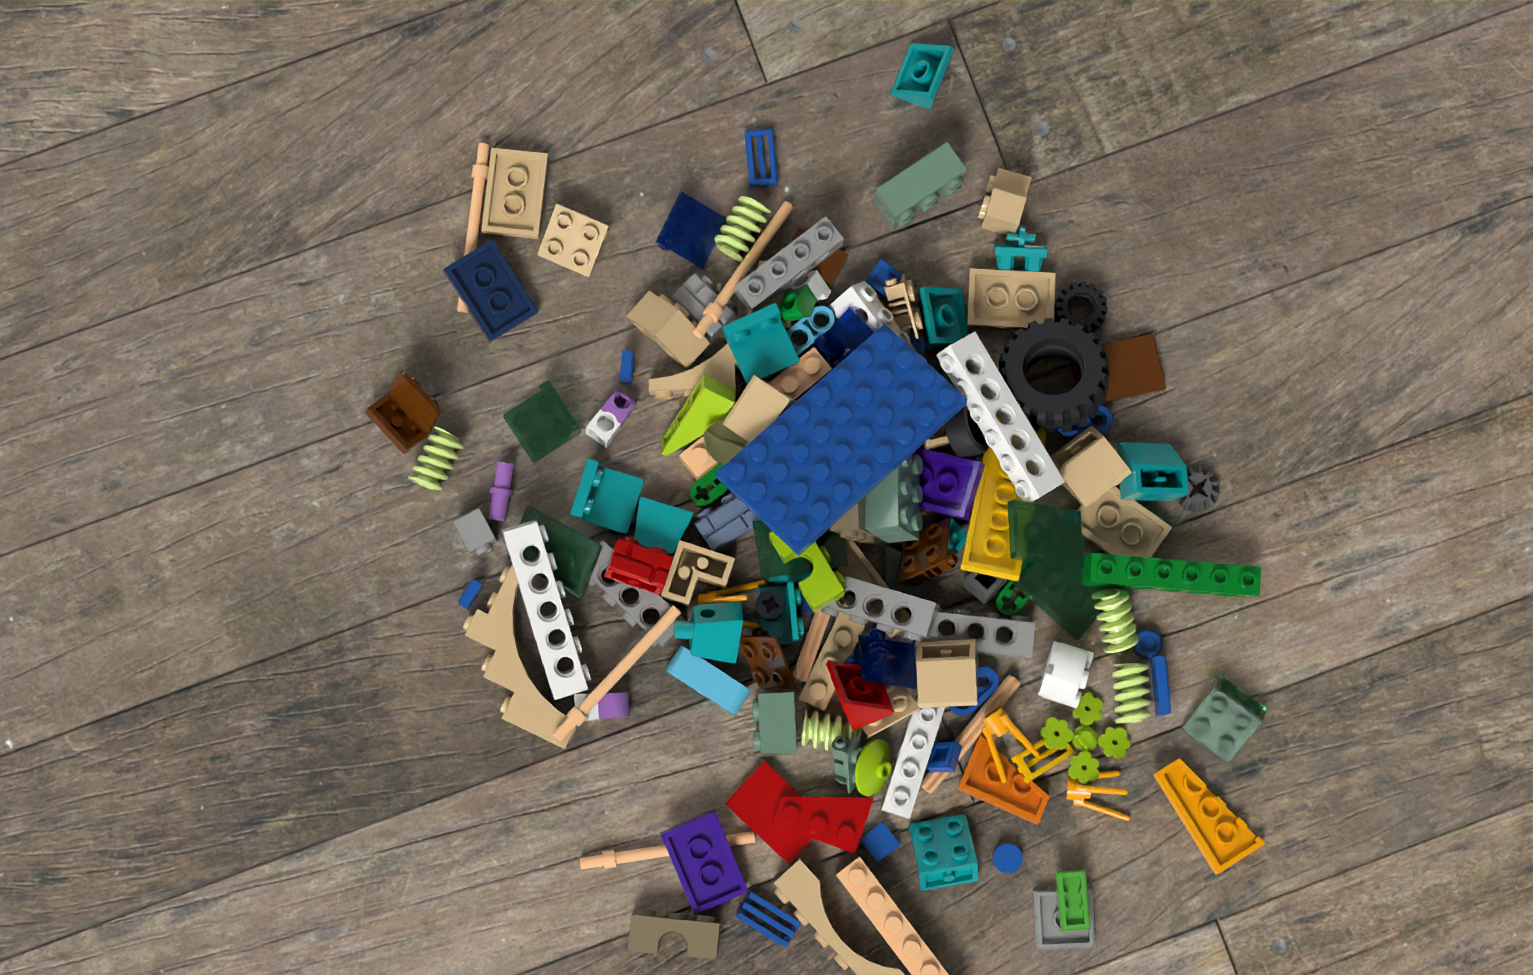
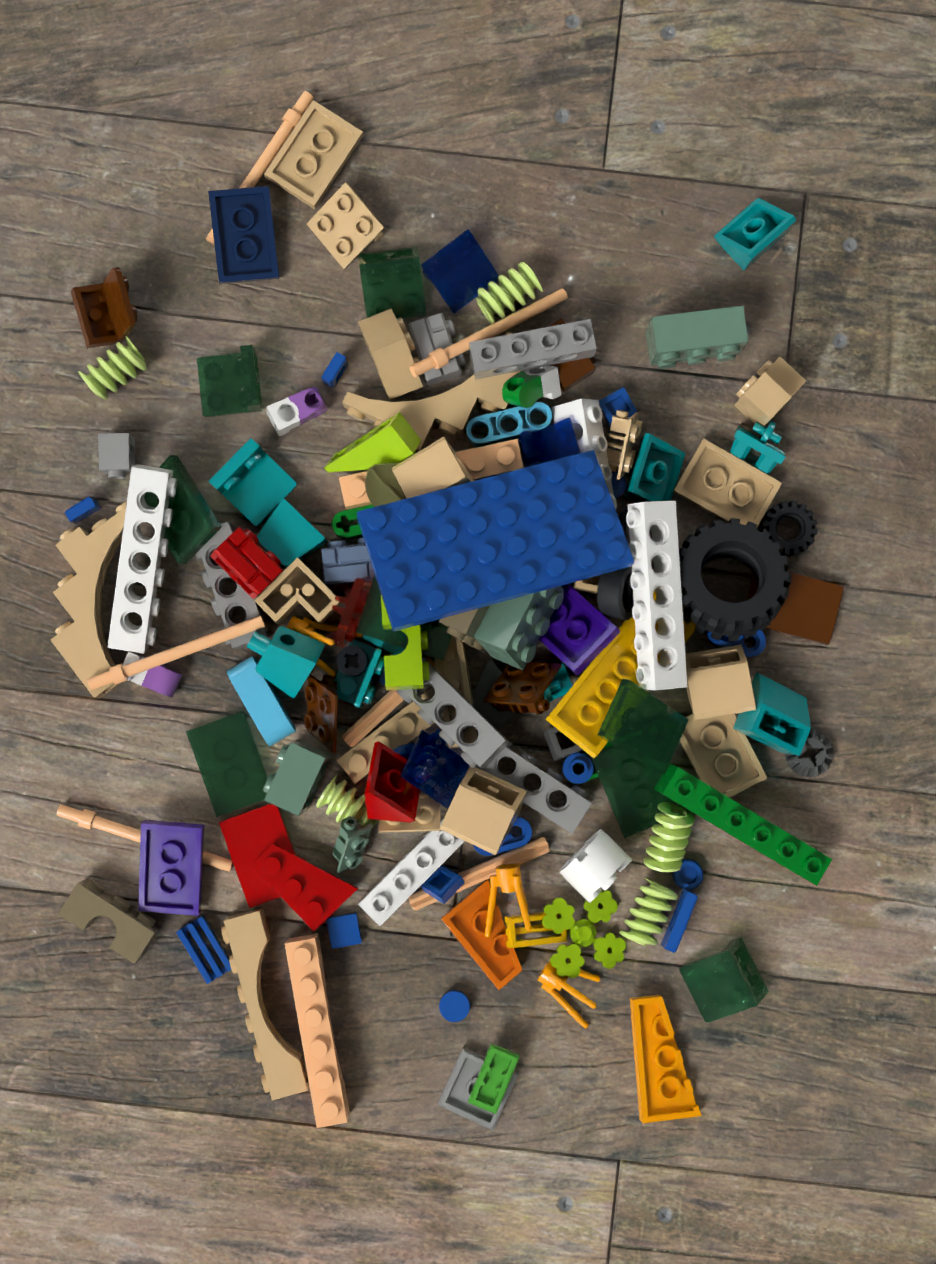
camera: 30 degrees right, 5 degrees up
medium lavender pin [488,462,515,522] -> none
teal bracket [723,303,799,385] -> none
blue tile [745,128,778,188] -> none
lime dish [855,738,892,797] -> none
teal bracket [909,814,979,892] -> none
none -> clear green tile [186,711,268,817]
none -> clear red piece [326,578,369,648]
none -> clear green bracket [359,247,426,319]
none -> blue plate [563,753,593,784]

